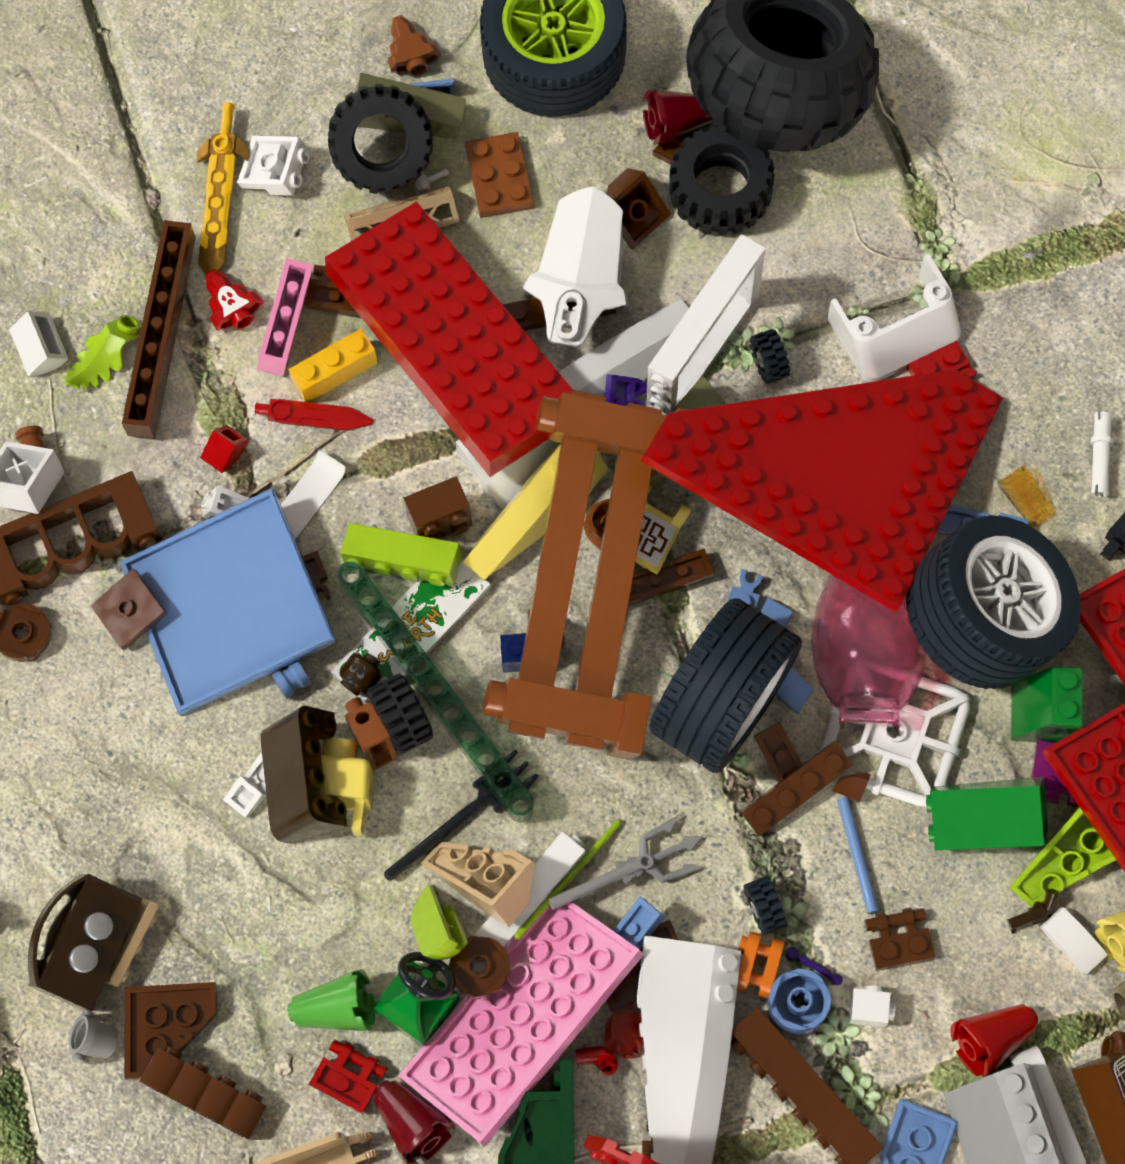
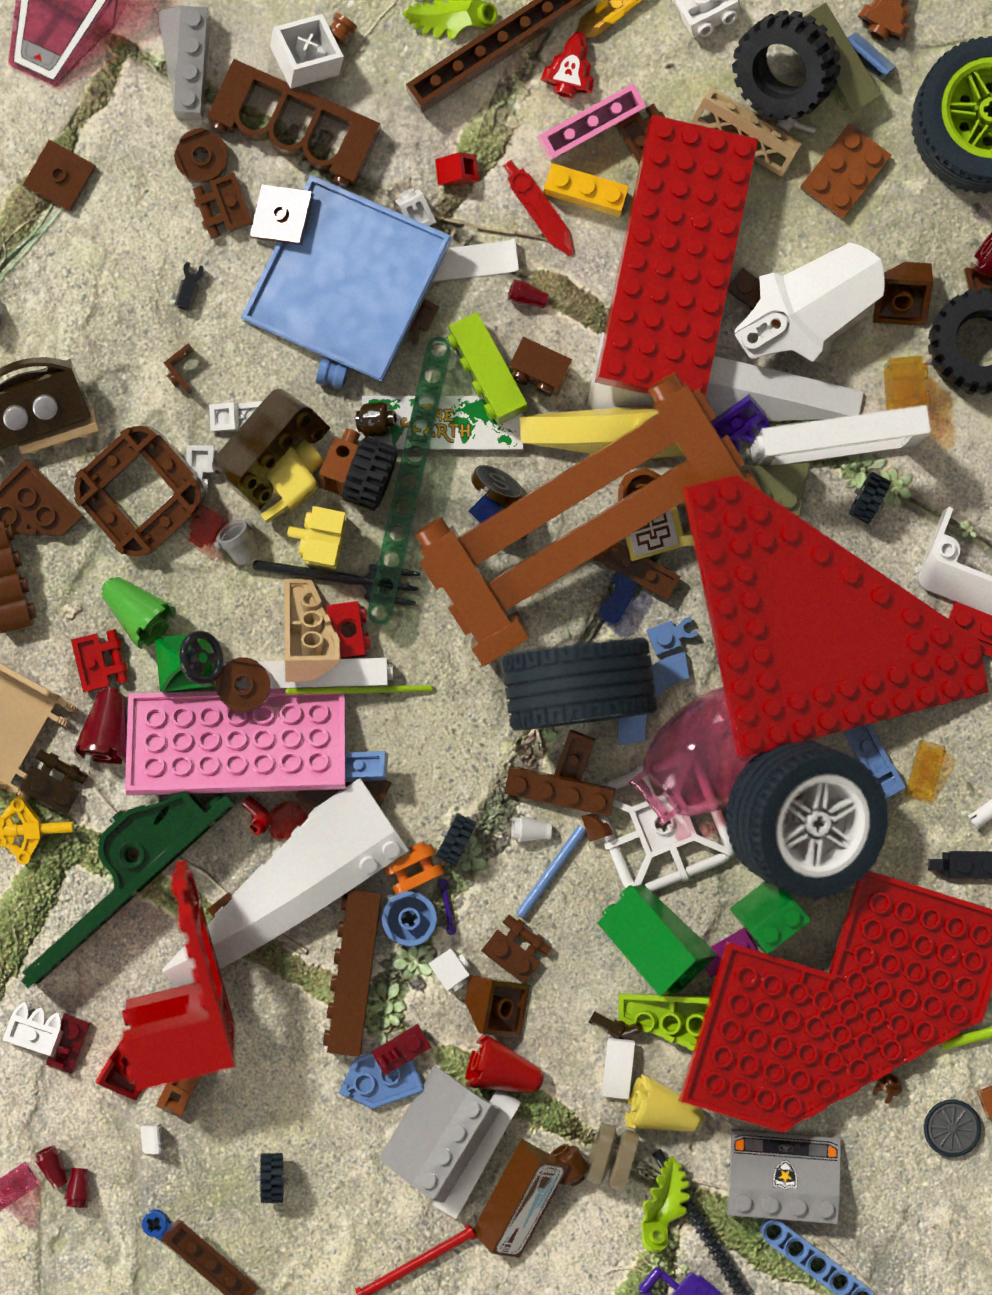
camera: 50 degrees right, 15 degrees up
lime brick [410,884,468,960] -> none
light grey piece [548,815,705,910] -> none
none -> reddish brown plate [74,426,206,557]
none -> reddish brown bracket [164,343,194,395]
none -> black bar [174,262,204,311]
none -> white plate [186,445,214,495]
none -> clear red brick [188,504,227,549]
none -> reddish brown plate [192,172,253,239]
none -> light grey piece [212,518,259,564]
none -> light yellow brick [287,506,348,570]
none -> red brick [326,601,371,659]
none -> dark red plate [371,1023,432,1075]
none -> reddish brown slope [465,975,530,1039]
none -> tile [471,465,523,506]
none -> dark red cone [507,279,549,309]
none -> white cone [511,815,552,842]
none -> clear blue leg [598,571,639,625]
none -> clear yellow brick [883,356,930,411]

